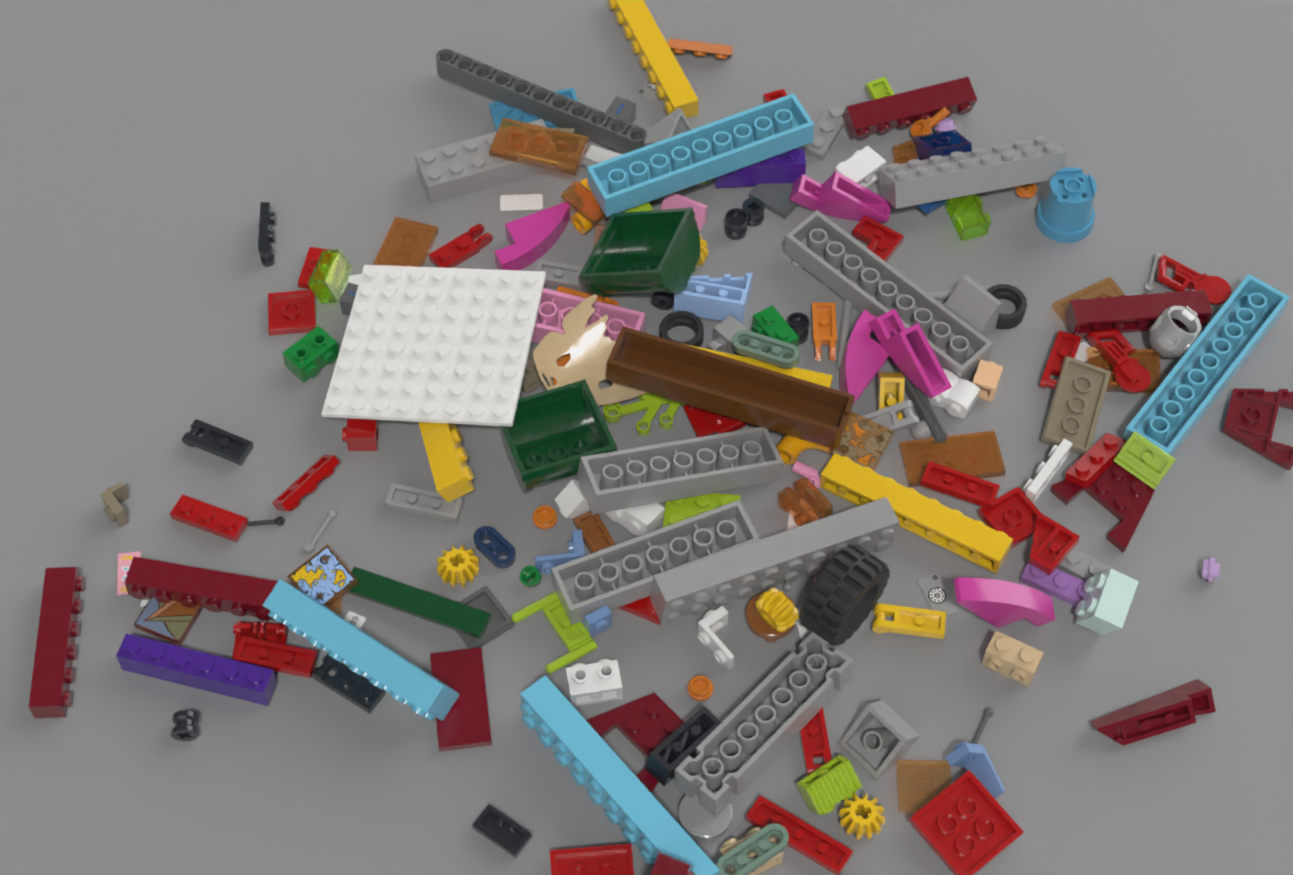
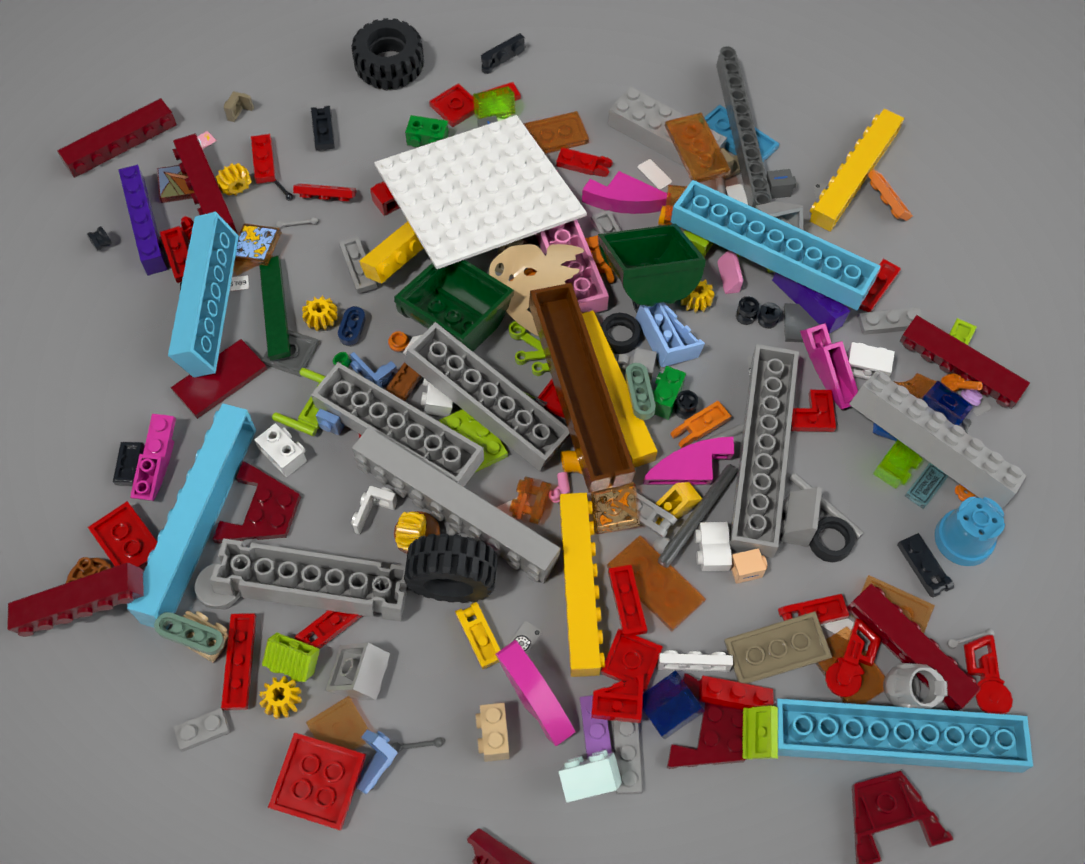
camera: 55 degrees right, 5 degrees up
black brick [645,706,722,787] -> none
orange plate [687,675,714,701] -> none
dark pink slope [868,309,952,398] -> none
lavender plate [1202,557,1220,583] -> none
none -> dark pink slope [130,414,176,501]
none -> yellow gear [216,163,251,196]
none -> black tyre [351,18,424,90]
none -> clear blue slope [642,670,704,739]
none -> black plate [897,533,954,598]
none -> clear light blue tile [905,463,948,509]

